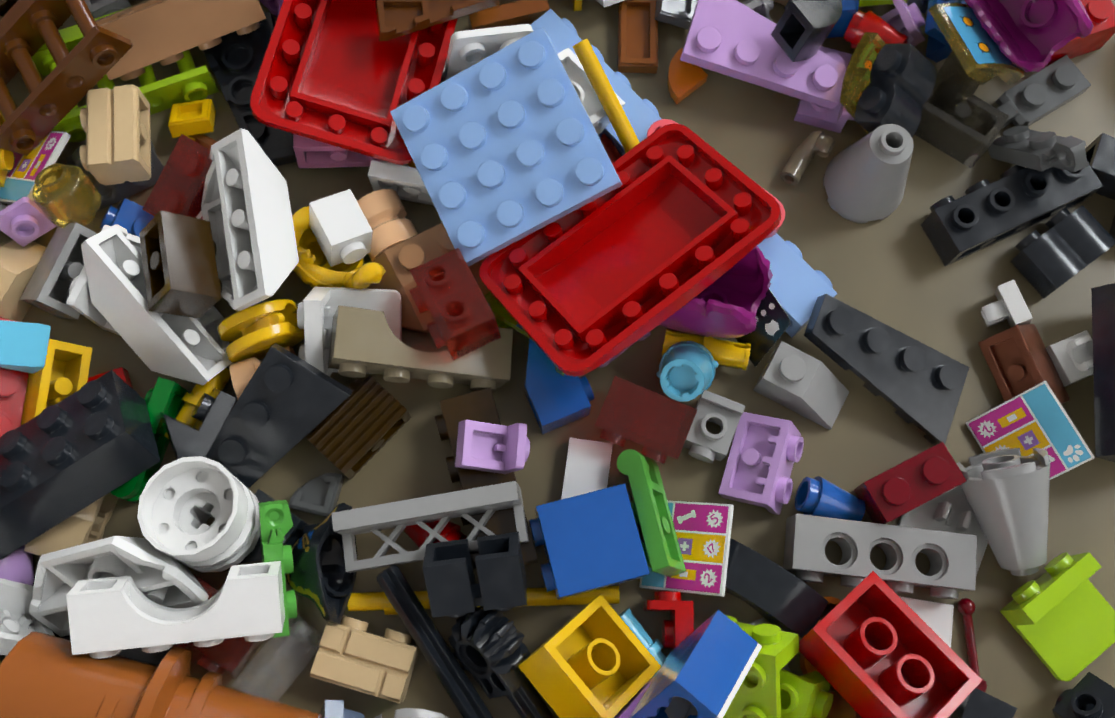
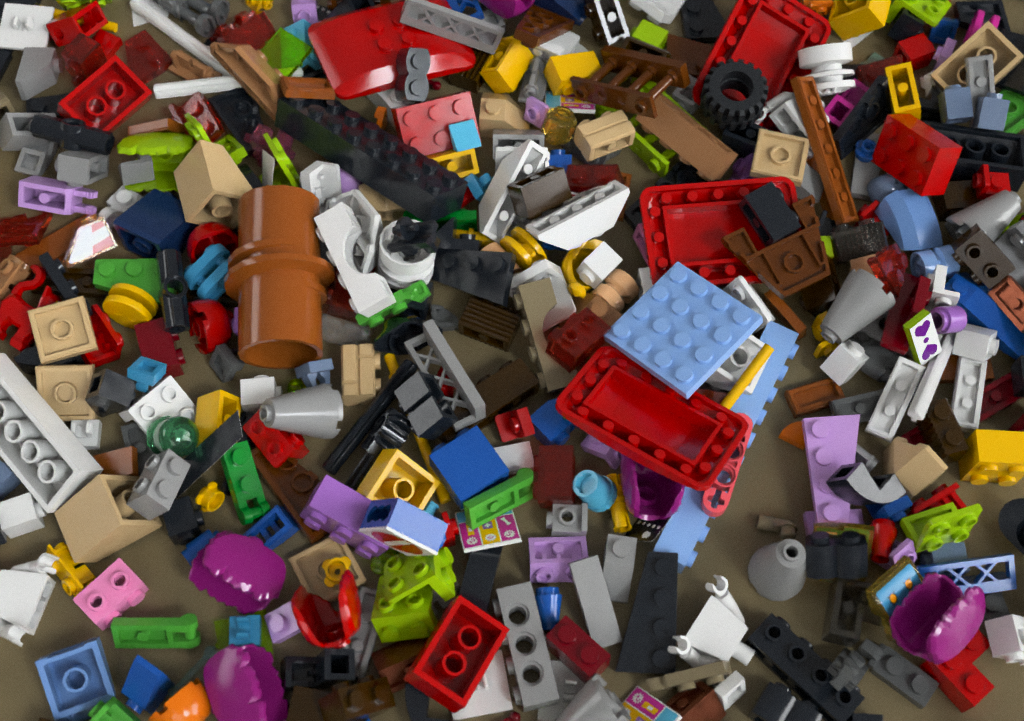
camera: 70 degrees right, 10 degrees down
yellow tile [168,99,216,138] -> none
lavender bracket [455,420,530,474] -> none
none -> black hips [387,217,441,257]
none -> dark azure tile [464,172,494,202]
none -> red bracket [494,407,536,442]
none -> light grey tile [568,555,622,648]
none -> dark tan plate [646,660,733,692]
none -> white torso [668,575,756,668]

